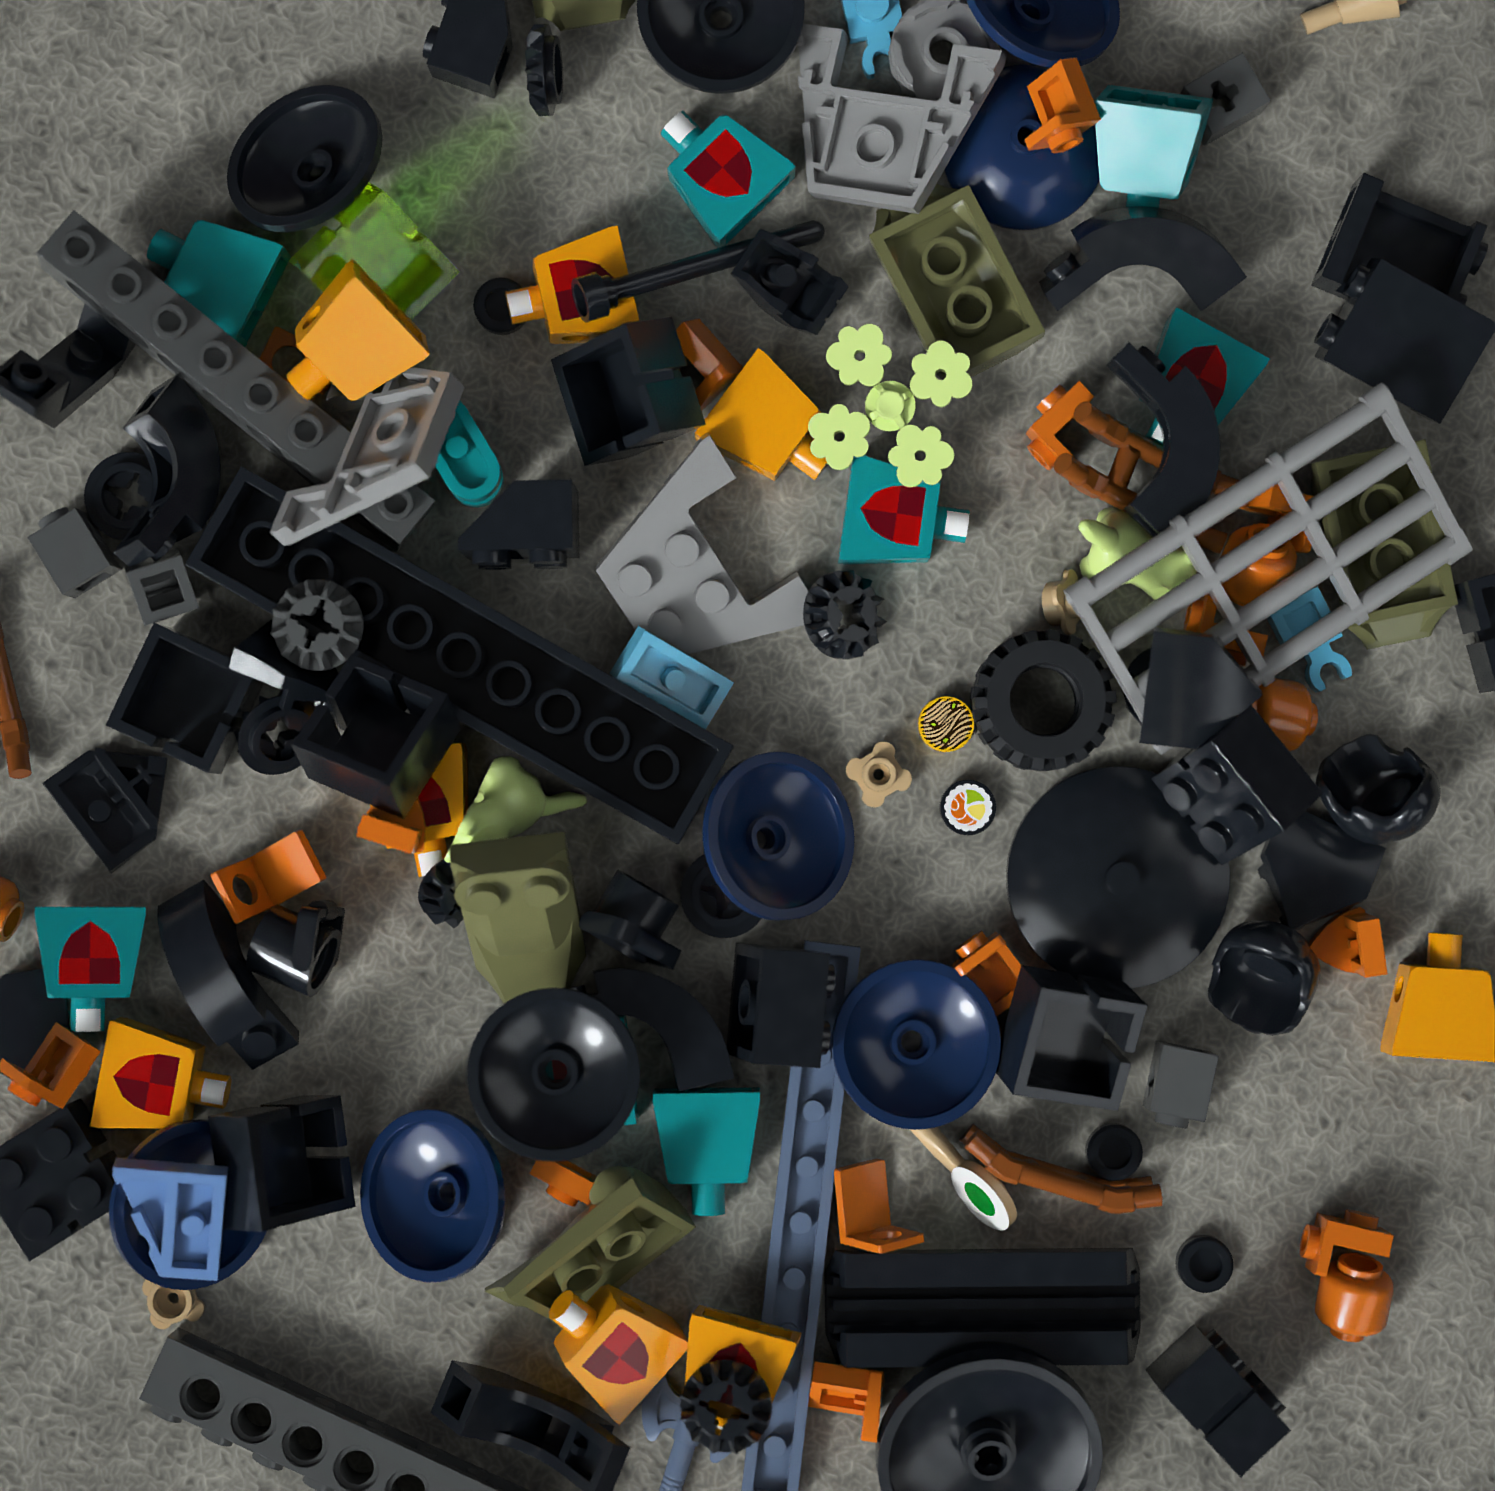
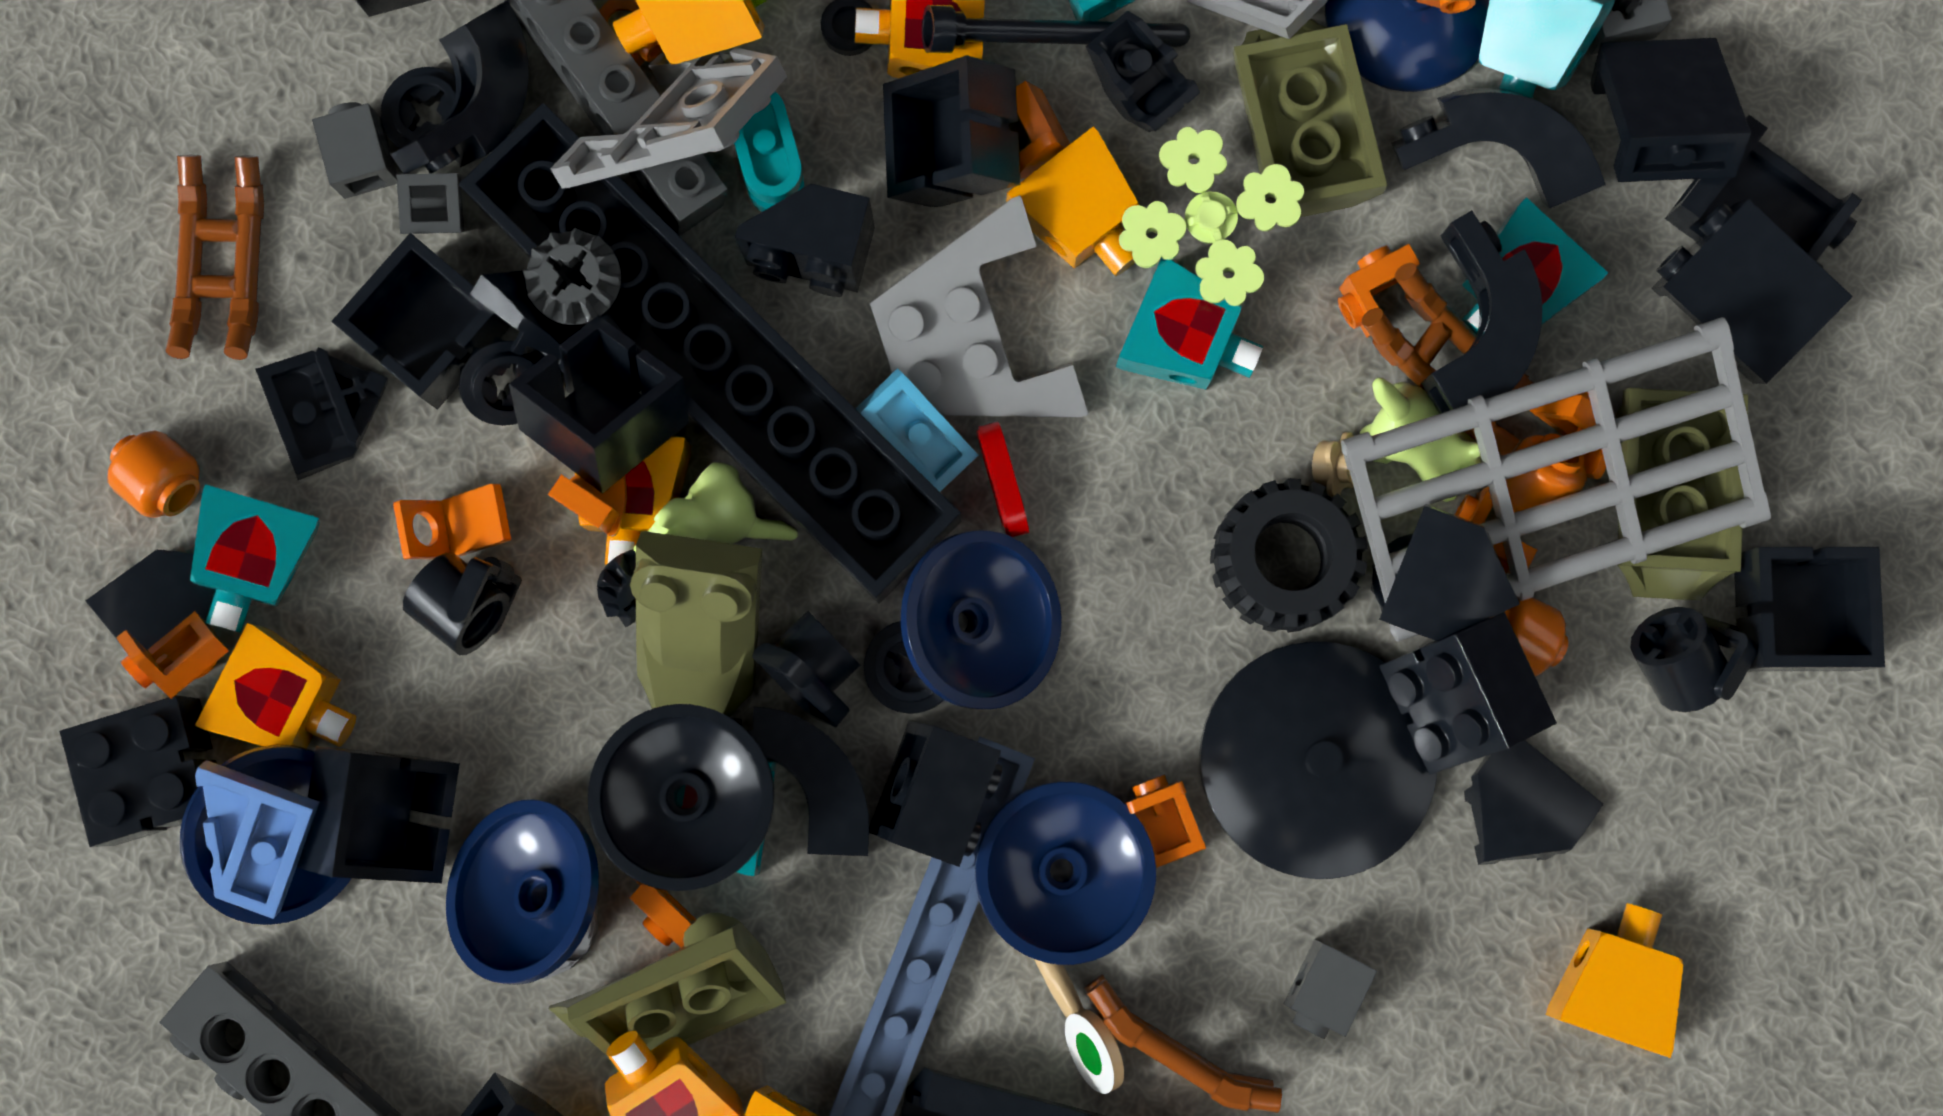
camera: 15 degrees right, 5 degrees down
tan plate [142,1280,205,1329] -> none
black arch [157,880,299,1070] -> none
teal torso [653,1087,760,1216] -> none
black gear [803,570,887,660] -> none
orange bracket [834,1158,924,1254] -> none
tan plate [846,742,912,807] -> none
tile [918,696,974,752] -> none
tile [939,780,996,835] -> none
black piece [996,965,1148,1111] -> none
black tile [1085,1123,1143,1180] -> none
black piece [1208,920,1320,1036] -> none
medium azure plate [1267,586,1352,692] -> none
orange tile [1308,906,1388,978] -> none
black piece [1315,734,1441,845] -> none
none -> red tile [976,421,1029,538]
none -> black panel [1590,37,1751,182]
none -> black piece [1630,607,1758,713]

